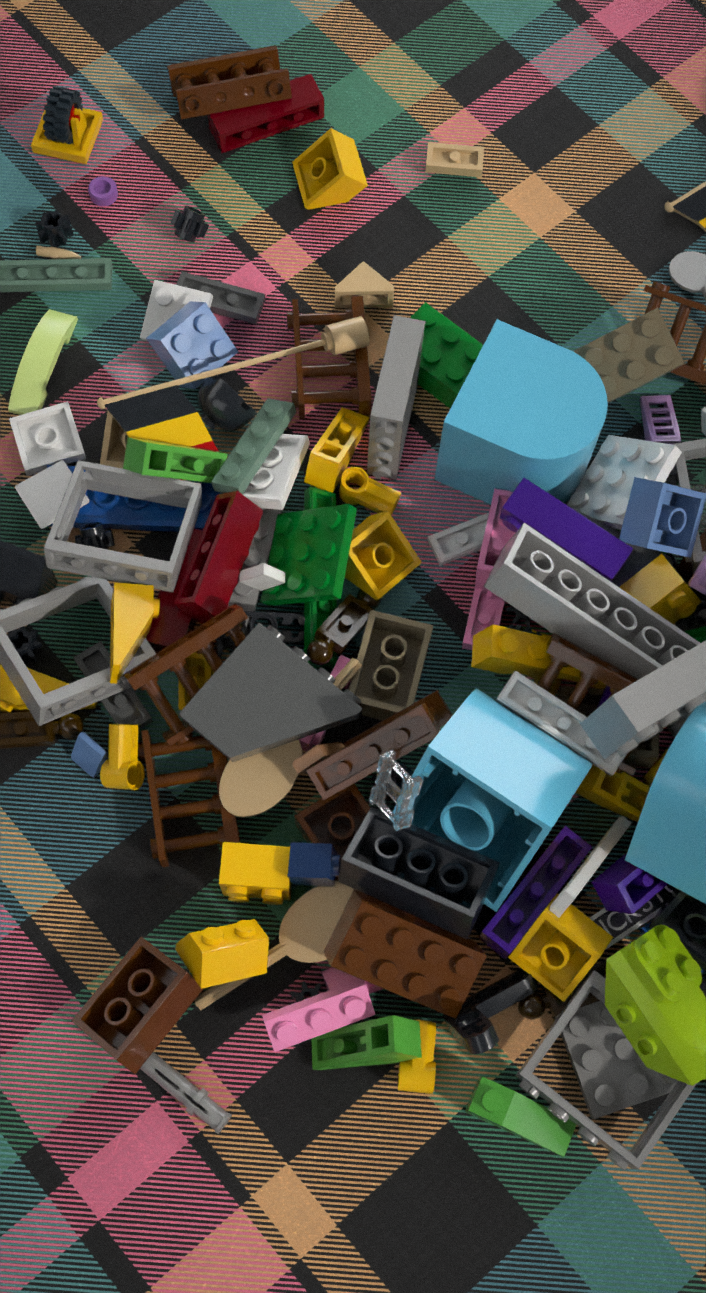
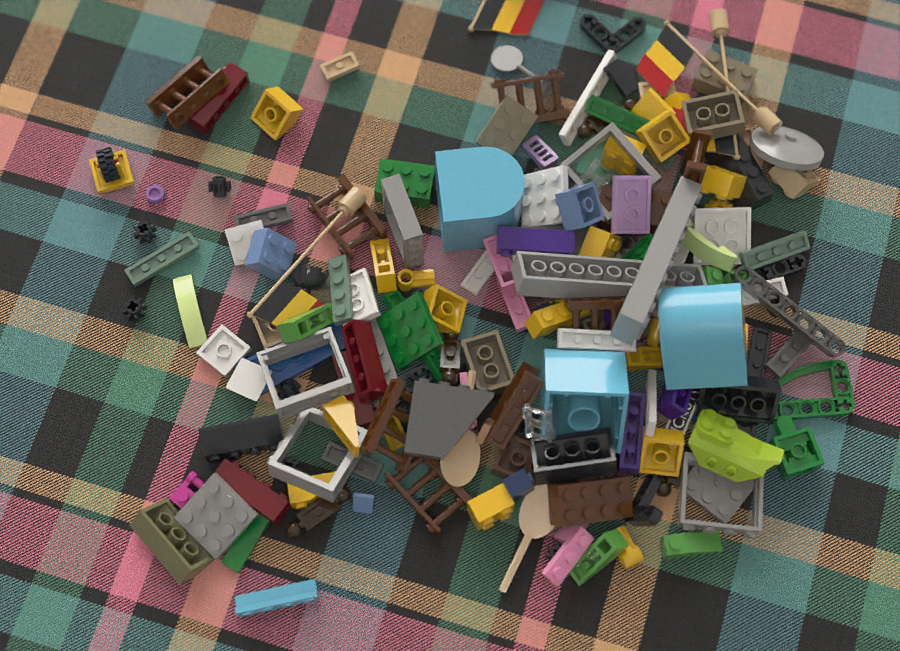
camera: 30 degrees left, 0 degrees up
tan helmet [36,245,82,259] -> none
reddish brown brick [72,936,204,1074] -> none
yellow piece [100,724,145,790] -> none
light grey pin [140,1052,232,1134] -> none
yellow slope [175,919,269,989] -> none
white tile [240,563,285,591] -> none
tan slope [335,261,394,308] -> none

